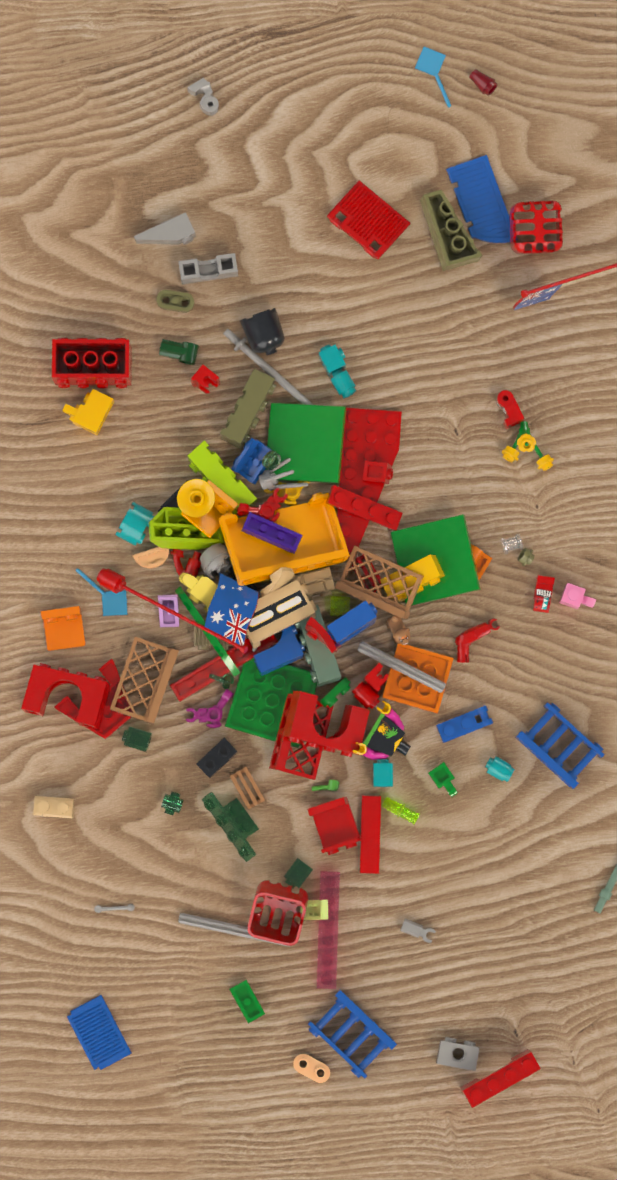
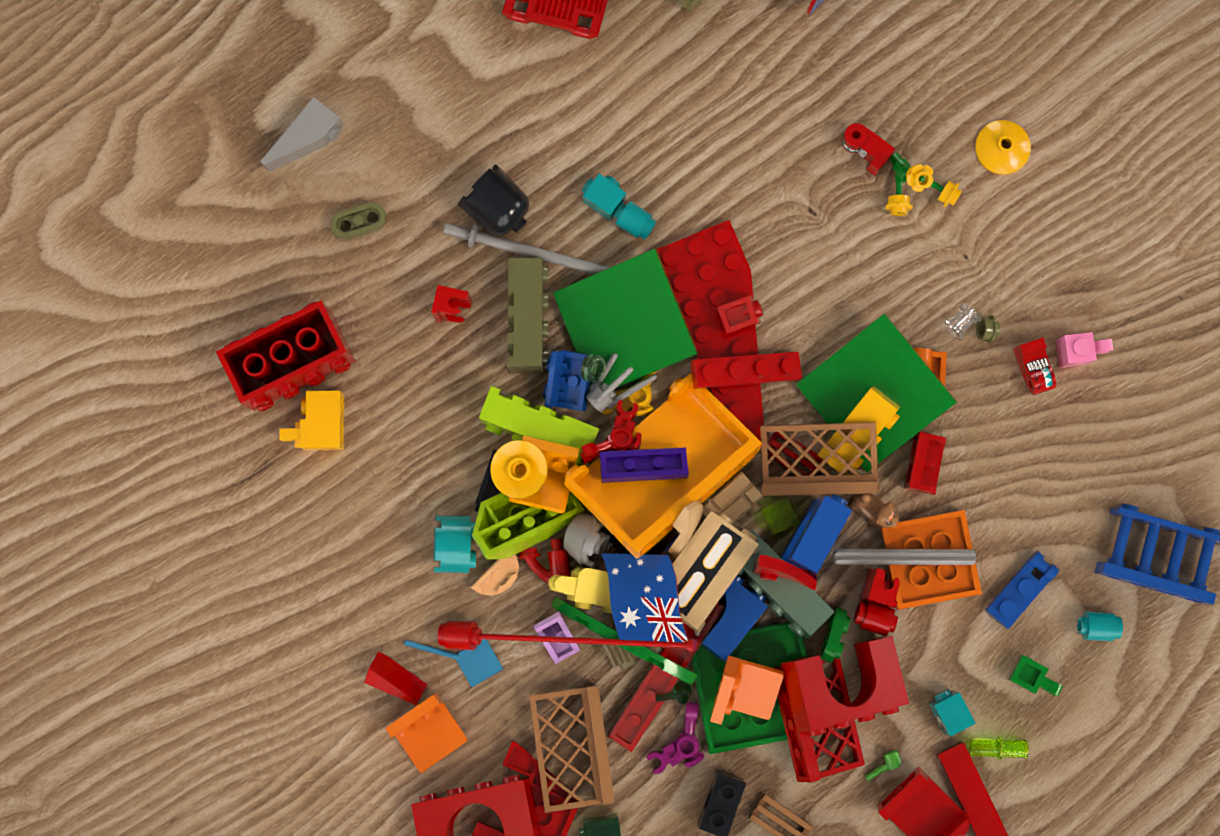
camera: 30 degrees left, 0 degrees up
dark green piece [159,339,199,365] -> none
light grey arch [178,253,238,285] -> none
torso [353,701,411,760] -> none
red arm [454,618,500,663] -> none
none -> red slope [364,652,427,706]
none -> orange bracket [710,655,784,724]
none -> red hinge [904,431,946,495]
none -> yellow dish [975,120,1031,175]

